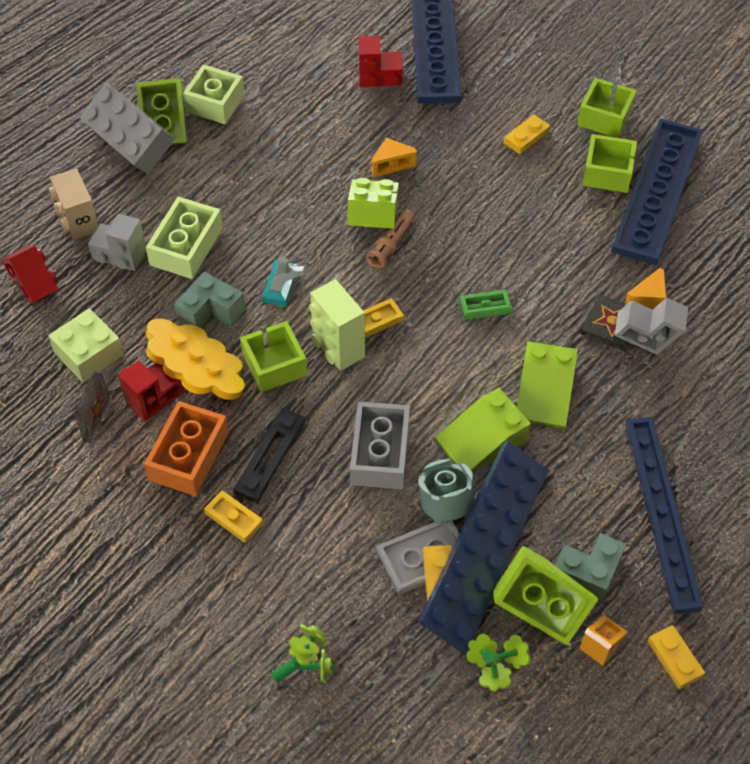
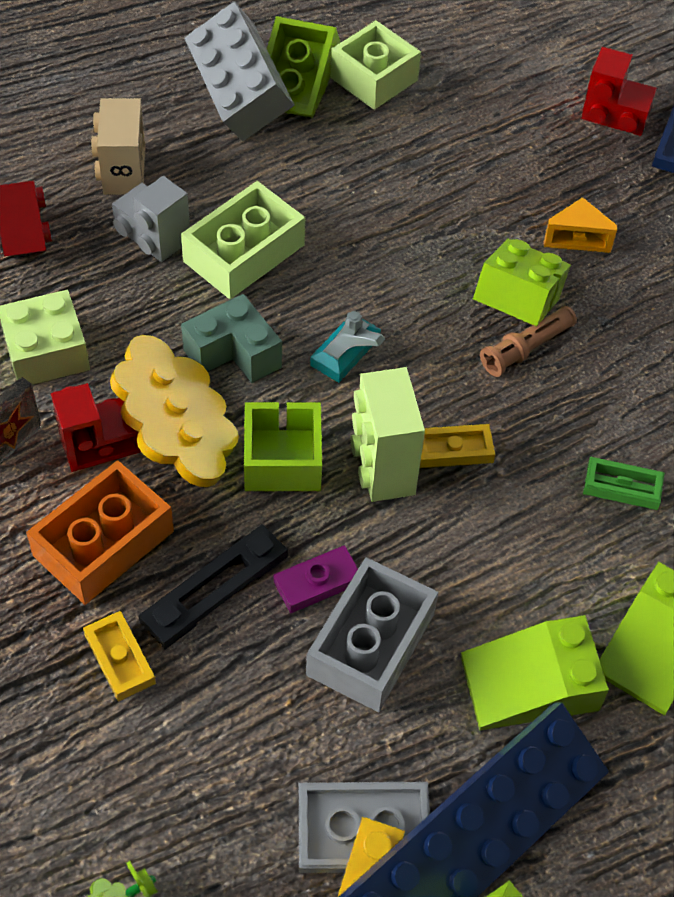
camera: 20 degrees right, 0 degrees up
sand green brick [418,459,475,524] -> none
none -> magenta plate [273,545,358,614]

